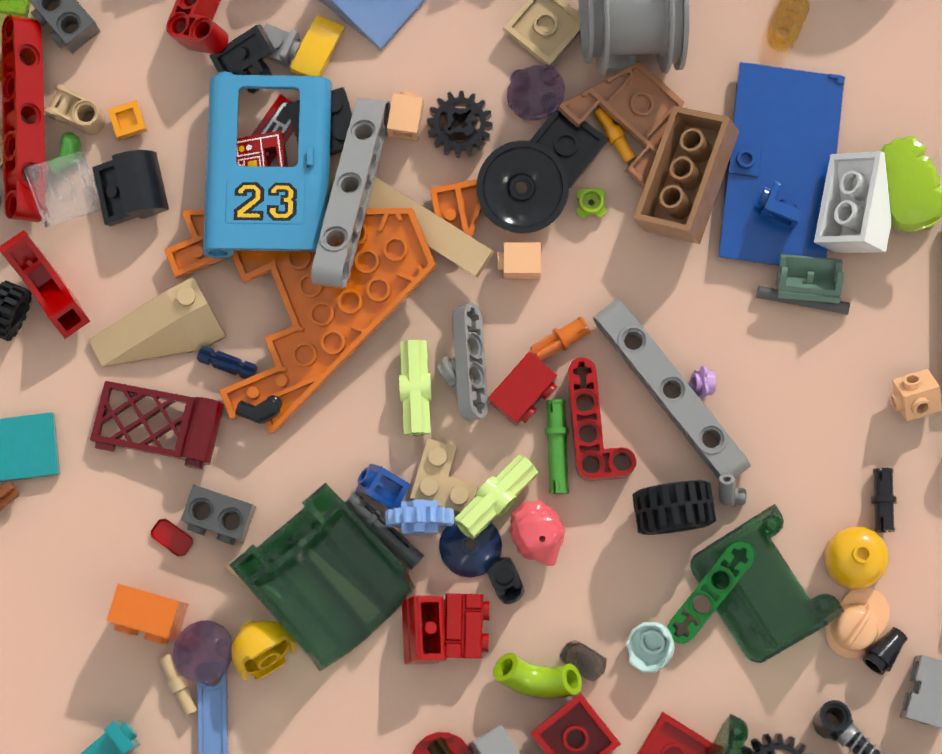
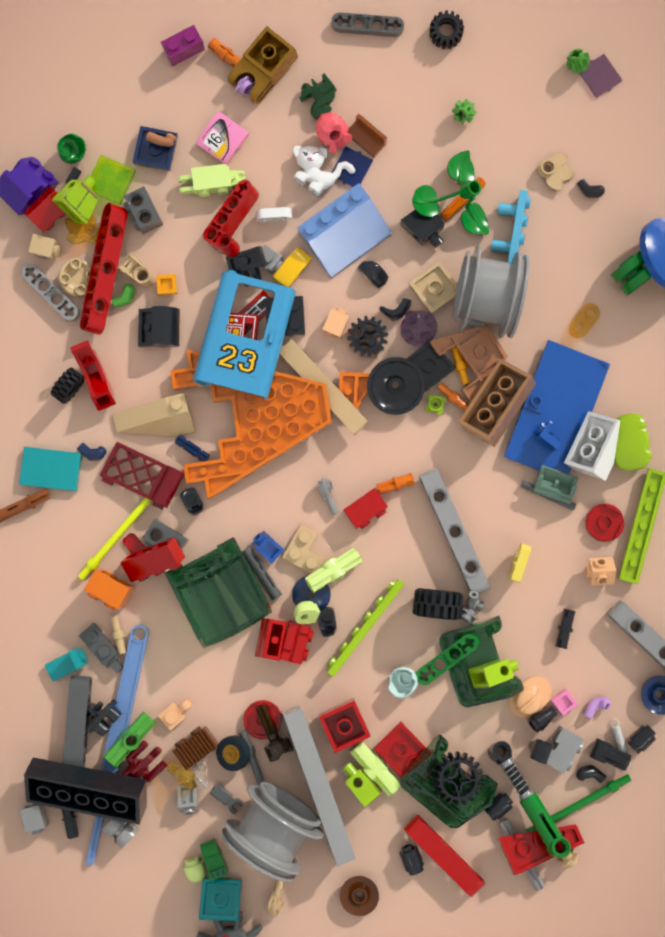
camera: 15 degrees right, 5 degrees up
clear tile [24,151,101,228] -> none
clear purple dish [173,620,233,684] -> none
yellow cylinder [231,620,297,681] -> none
black arm [235,395,282,424] -> none
light grey beam [311,98,390,288] -> none
light blue gear [385,500,454,535] -> none
yellowish green piece [399,340,432,436] -> none
light grey beam [452,303,488,422] -> none
lime cylinder [493,653,582,699] -> none
light nougat brick [497,242,541,279] -> none
coral animal [509,500,565,566] -> none
bright green pin [544,399,569,494] -> none
clear smoke hair [559,640,607,682] -> none
red beam [567,357,637,481] -> none
lavender plate [690,366,716,399] -> none
yellow cylinder [824,527,889,590] -> none
none -> dark blue arm [77,443,107,461]
none -> neon yellow bar [78,493,152,581]
none -> dark grey hinge [79,623,123,673]
none -> red brick [120,537,185,582]
none -> black hair [180,488,204,516]
none -> yellowish green piece [294,601,320,624]
none -> lime plate [327,579,405,677]
none -> black hair [358,261,389,288]
none -> black hair [379,298,412,321]
none -> orange bar [437,383,469,411]
none -> light grey plate [461,607,478,624]
none -> lime torso [468,659,519,688]
none -> light yellow piece [509,543,531,583]
none -> black piece [528,739,553,764]
none -> bright pink tile [550,688,578,716]
none -> red tile [585,504,625,542]

